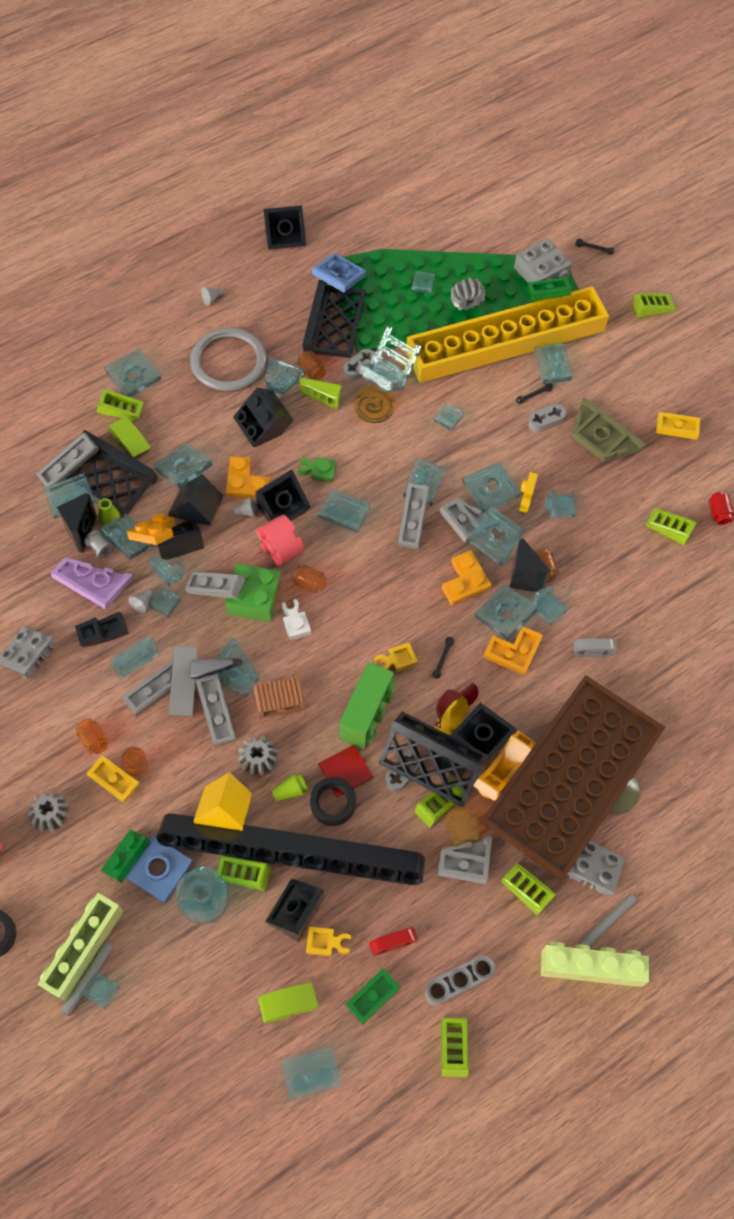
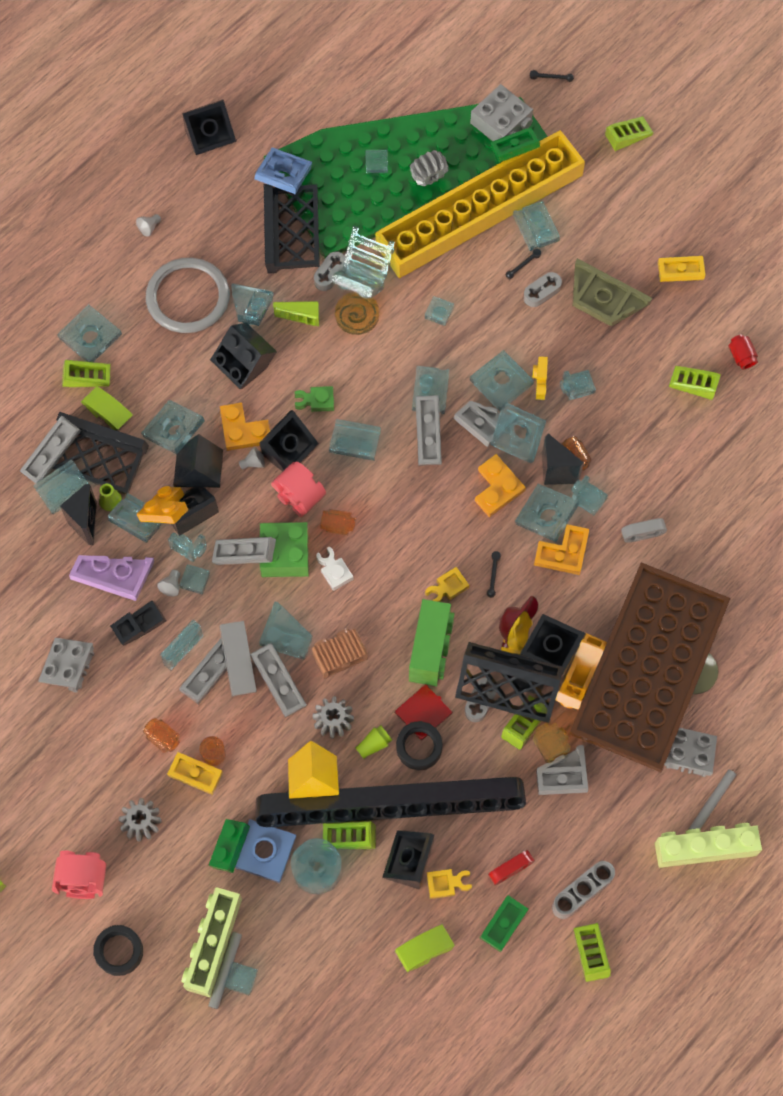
camera: 10 degrees left, 5 degrees up
light grey bush [84,530,114,559] -> none
slope [190,658,243,679] -> none
clear light blue plate [281,1046,342,1101] -> none
clear orange brick [297,351,326,381] -> none
lime slope [501,863,556,916] -> none

